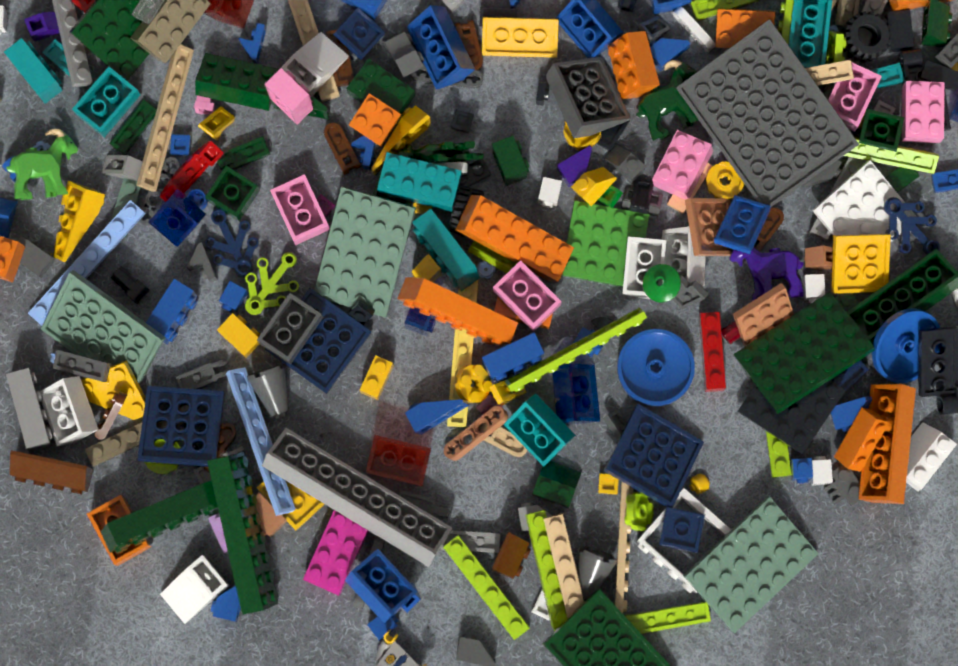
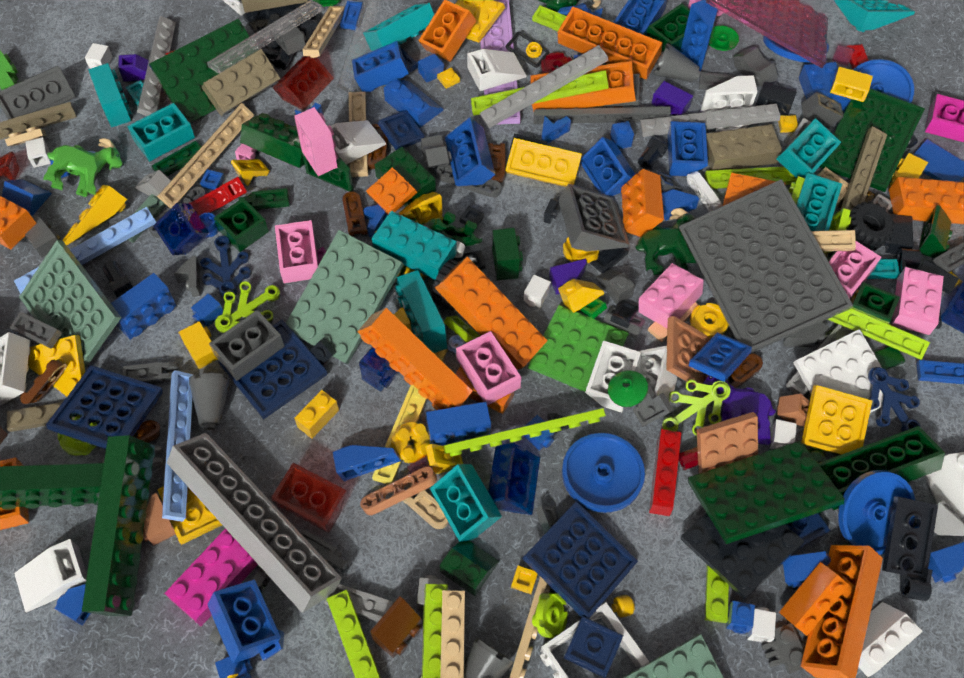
camera: 10 degrees right, 20 degrees down
none -> lime plant [662,379,730,436]

